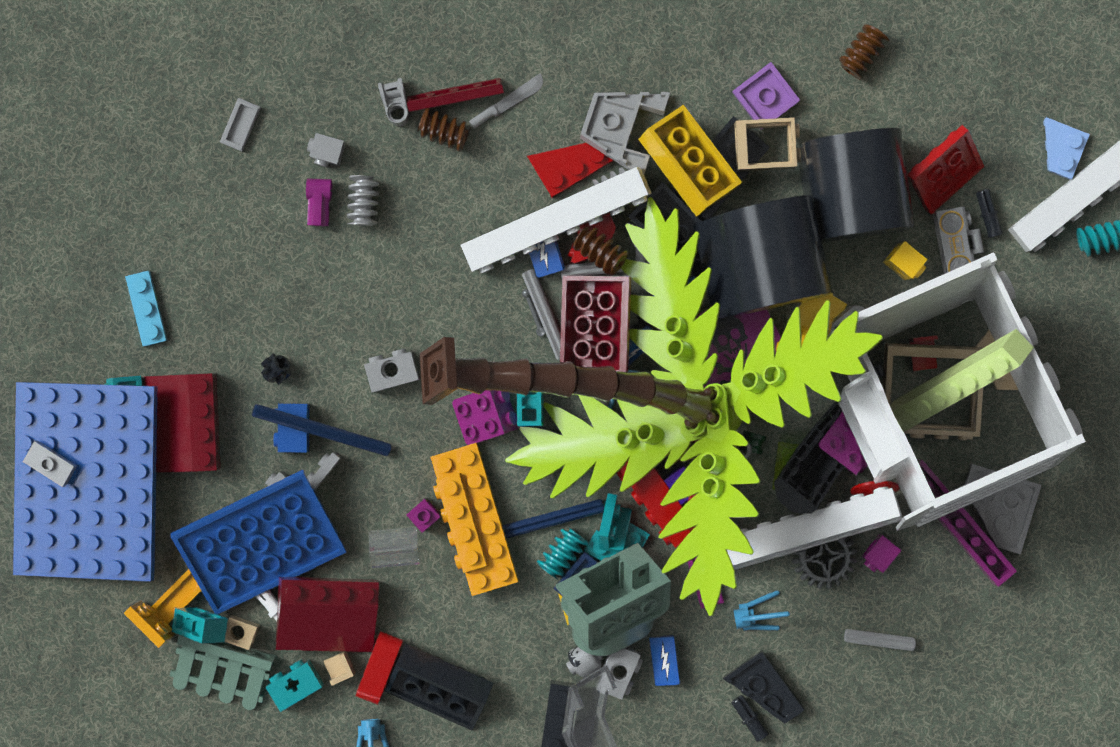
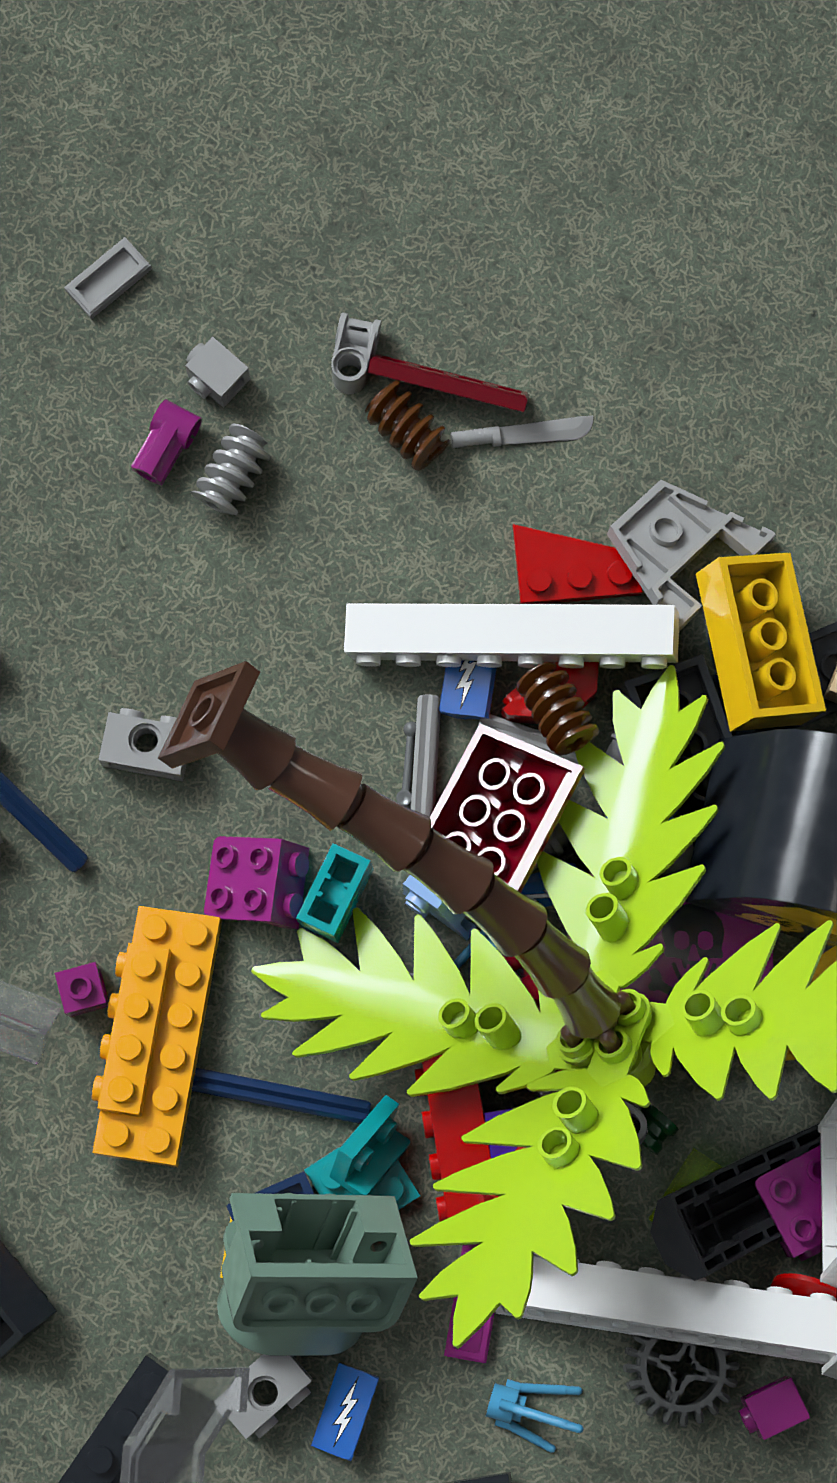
camera: 25 degrees right, 10 degrees down
teal piece [537,527,589,580] -> none
light grey head [566,646,604,678] -> none

